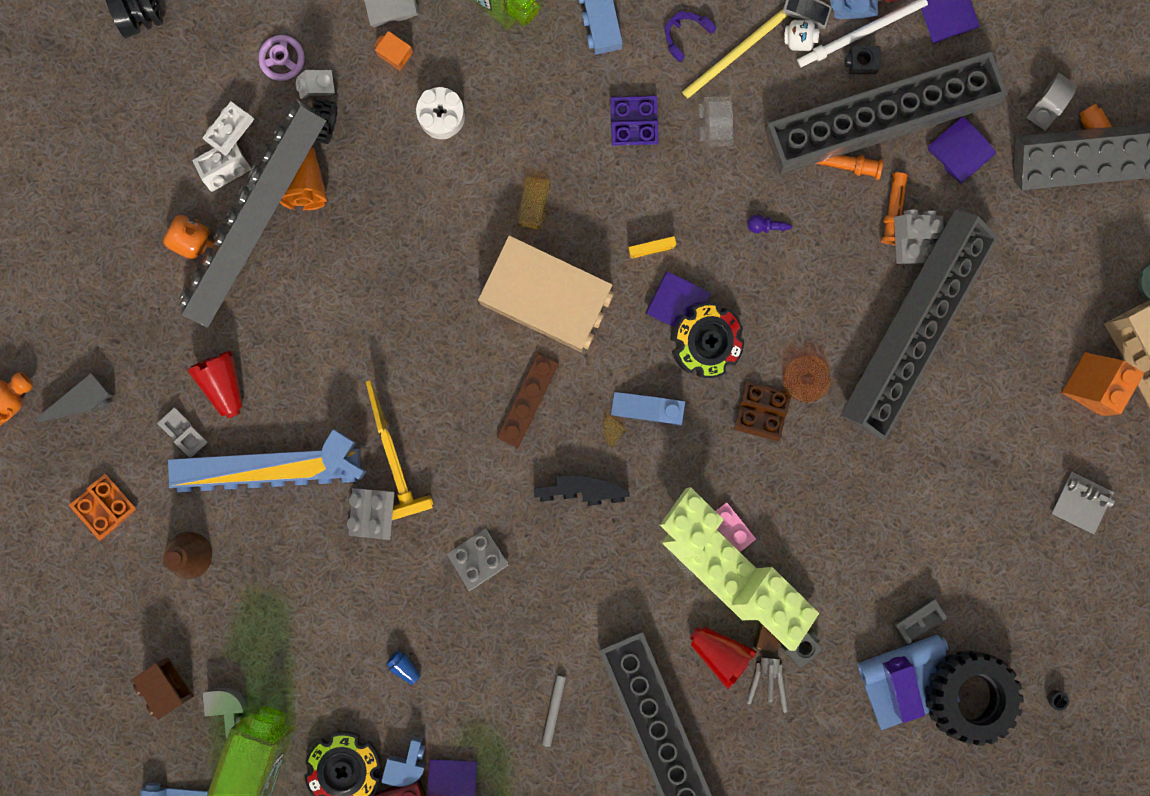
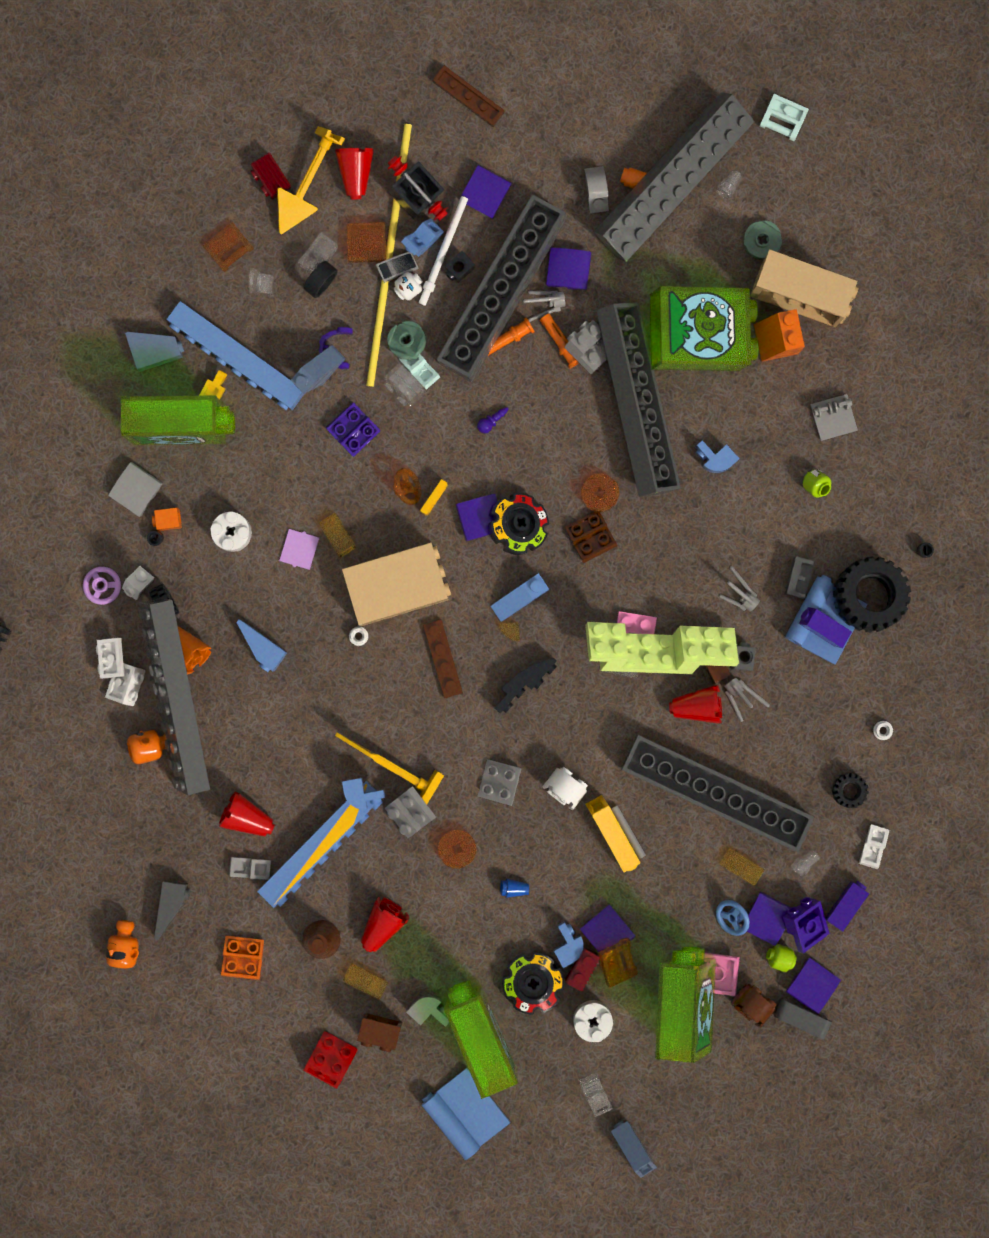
camera: 35 degrees left, 0 degrees up
none -> black hinge [147,530,164,546]
none -> medium blue slope [237,619,287,672]
none -> lavender piece [279,529,319,570]
none -> sand blue slope [290,345,346,394]
none -> red bracket [303,1031,358,1089]
none -> clear yellow slope [343,963,388,999]
none -> white plate [349,627,368,646]
none -> red cone [361,897,410,952]
none -> sand green plate [387,321,426,360]
none -> clear orange piece [393,468,421,505]
none -> light aqua slope [399,354,440,389]
none -> clear orange plate [438,830,476,869]
none -> light grey plant [523,290,565,322]
none -> white brick [542,767,587,810]
none -> yellow slope [585,795,640,872]
none -> clear neon green brick [650,286,759,371]
none -> medium blue brick [695,440,739,473]
none -> light grey plant [719,566,760,612]
none -> lime head [803,469,831,498]

